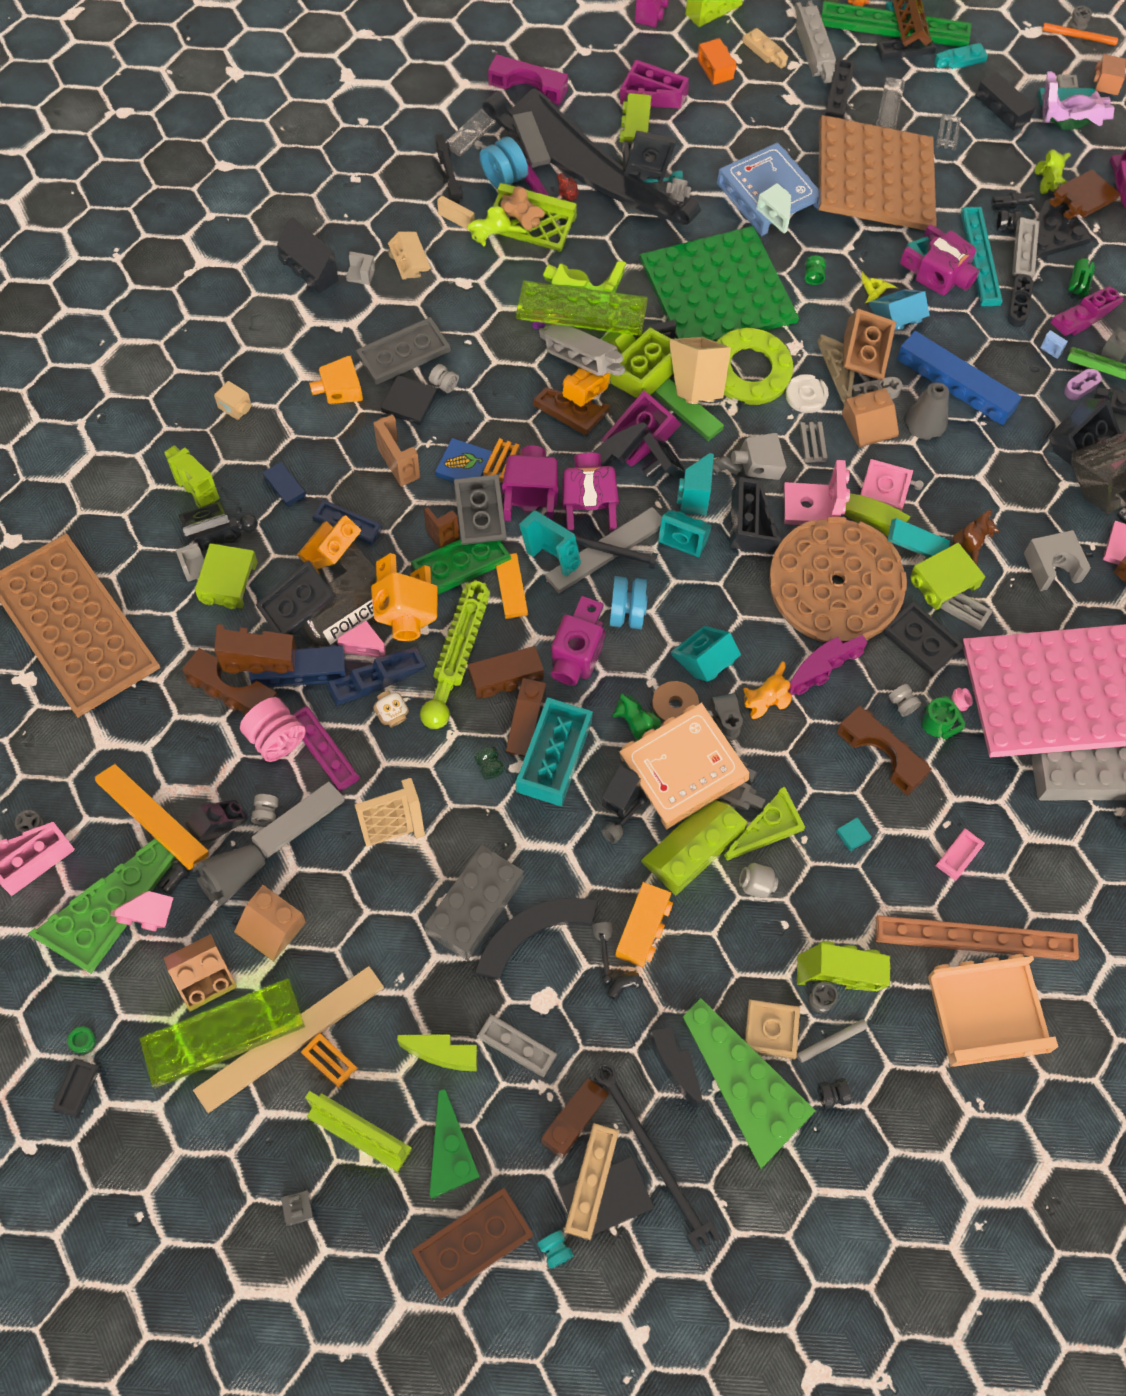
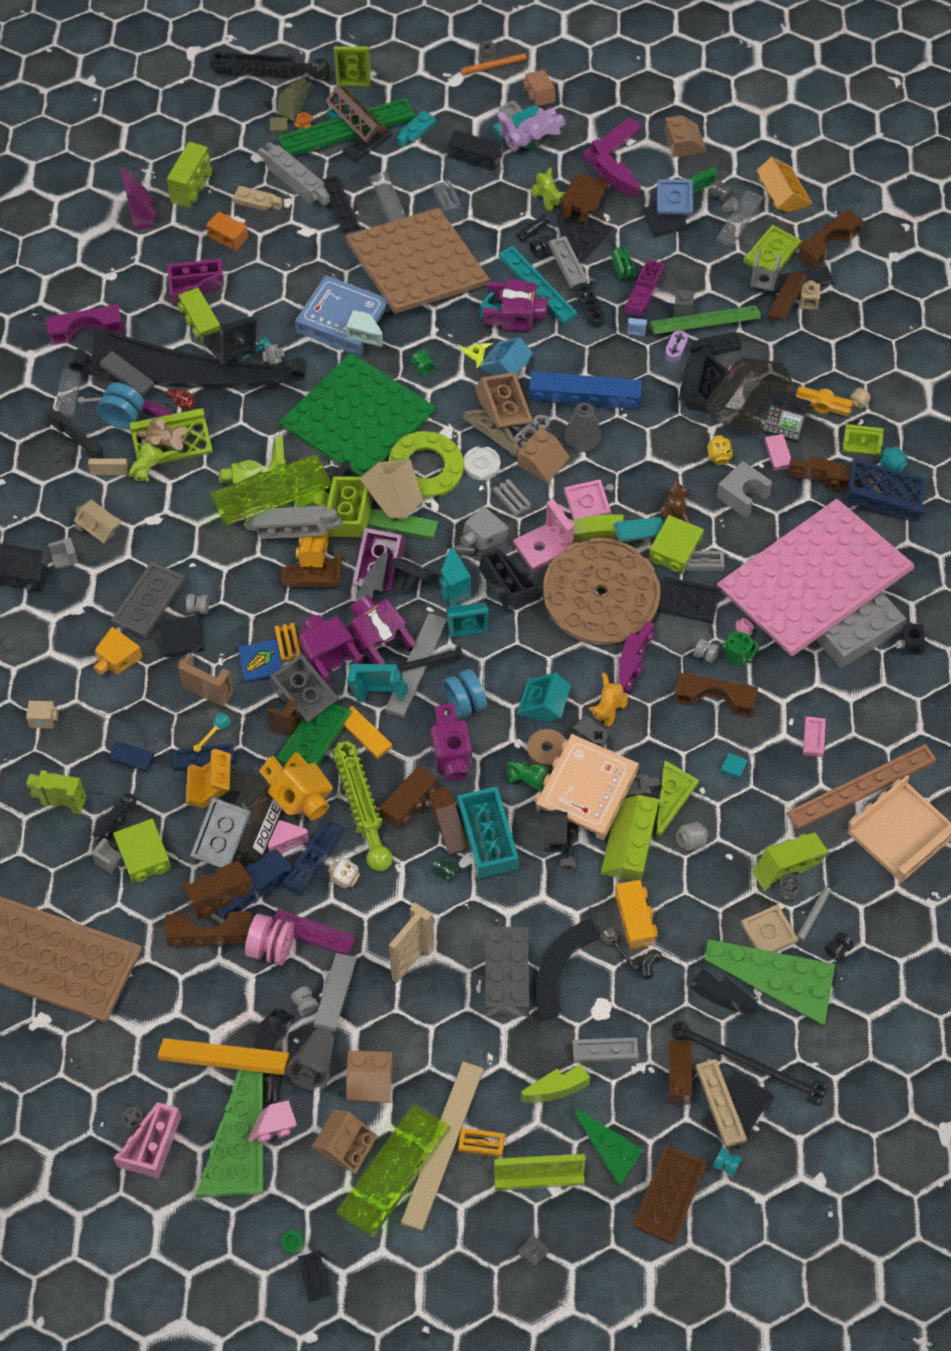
camera: 30 degrees left, 5 degrees down
black tile [178,501,229,536] -> none
none -> hinge [193,713,231,752]
none -> yellow head [707,436,733,465]

